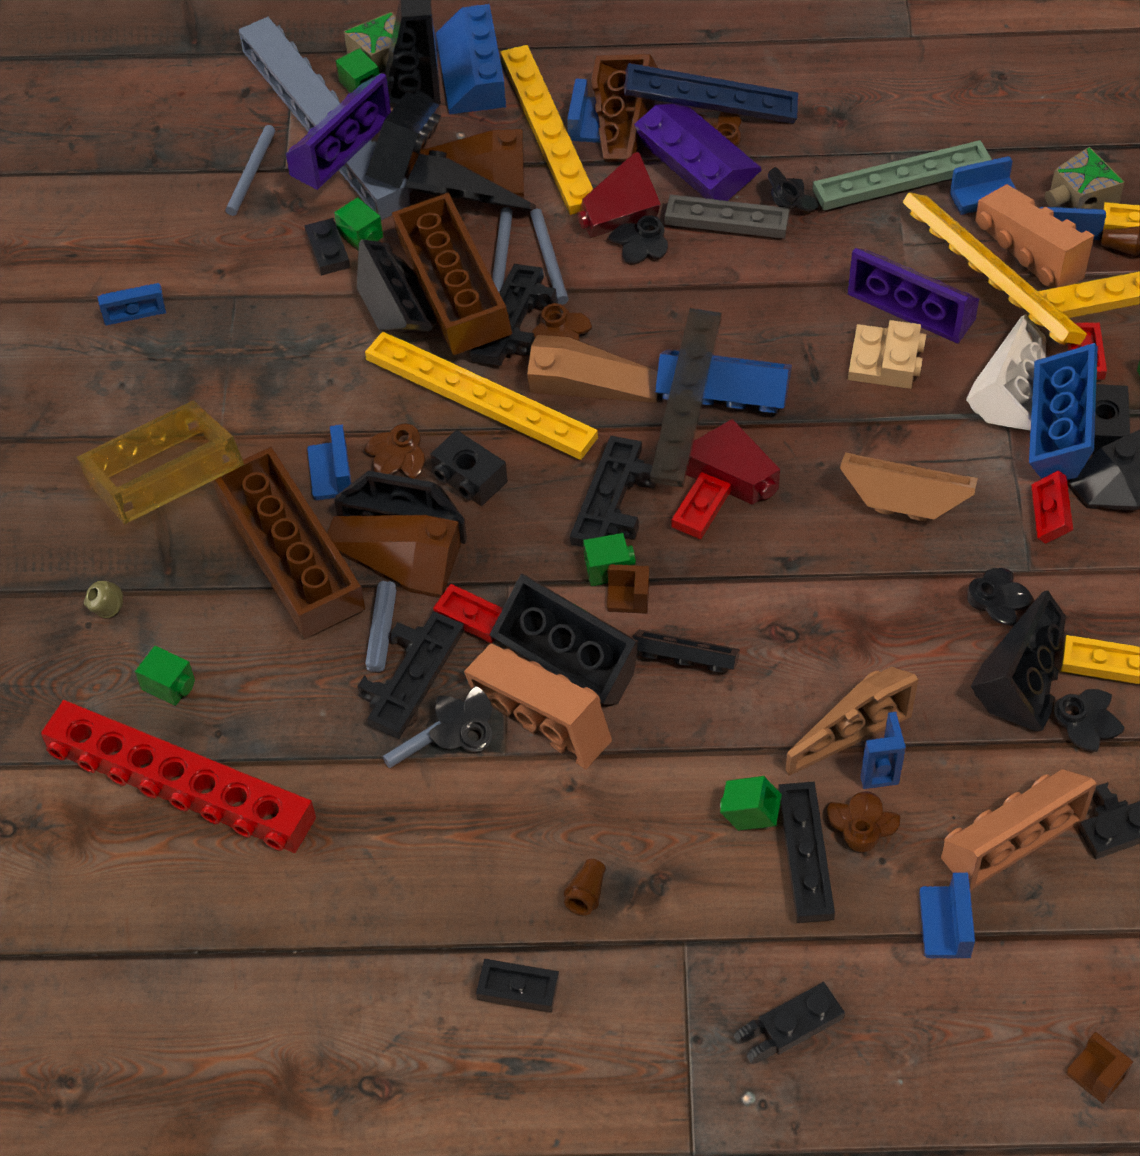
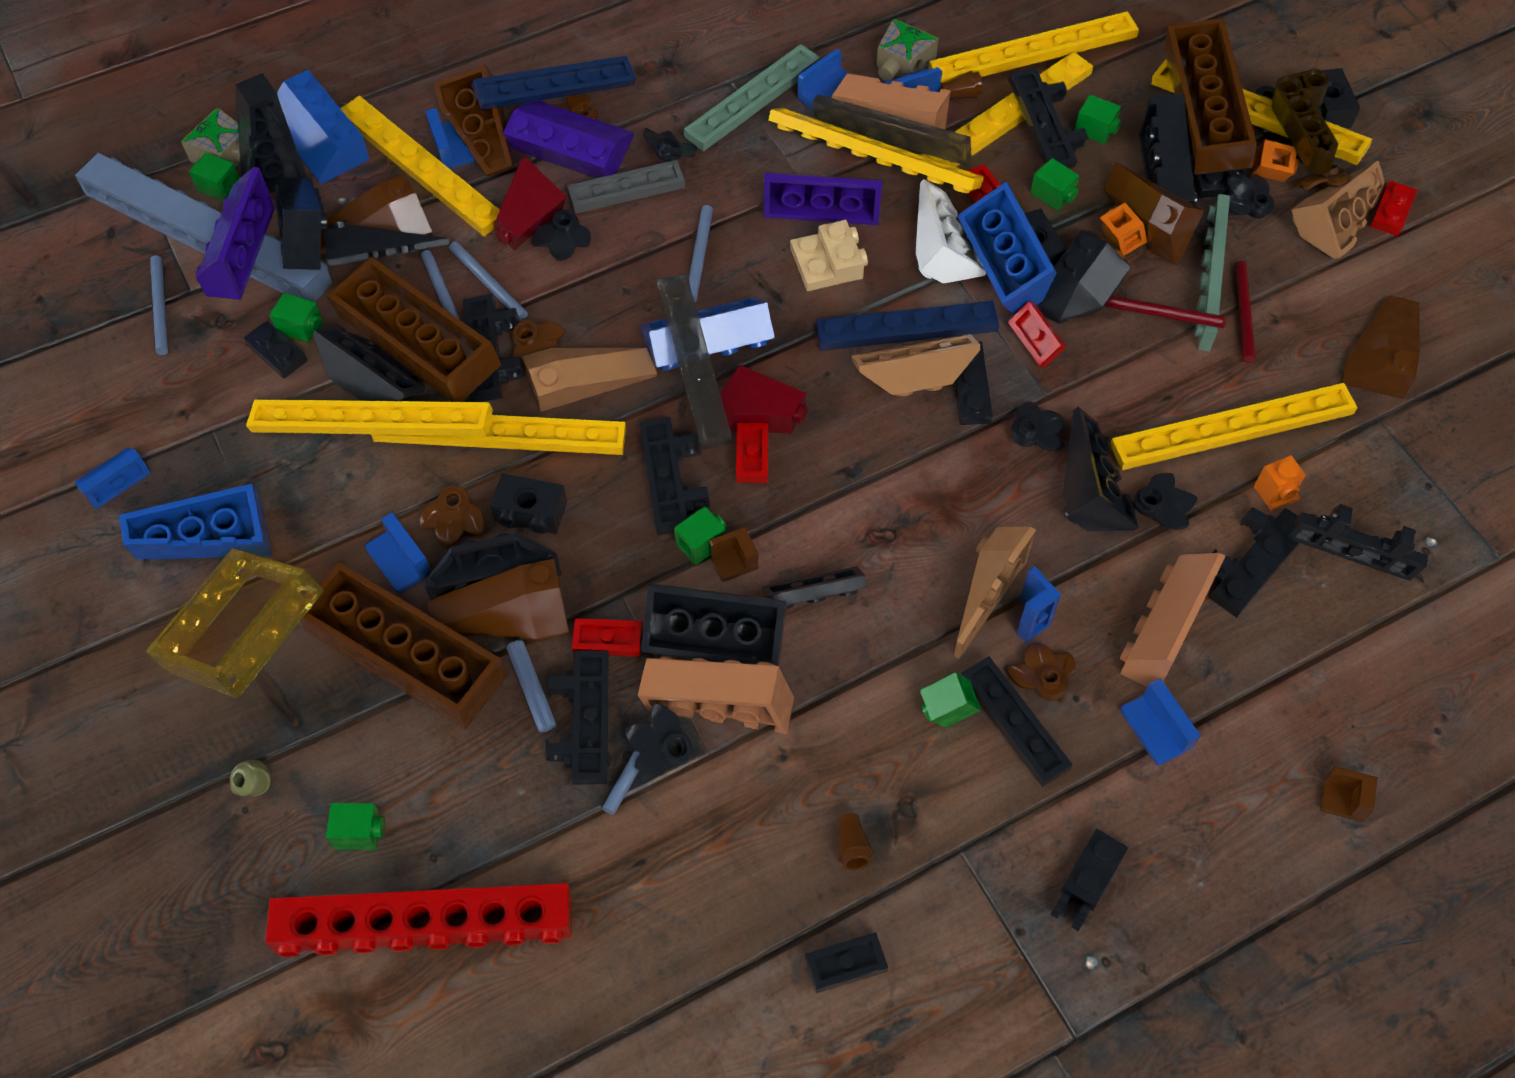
camera: 30 degrees left, 5 degrees up
none -> blue wedge [119,483,272,559]
none -> yellow plate [246,399,493,436]
none -> sand blue bar [685,205,713,303]
none -> clear smoke plate [813,94,971,166]
none -> dark blue plate [816,301,999,351]
none -> black plate [955,341,993,425]

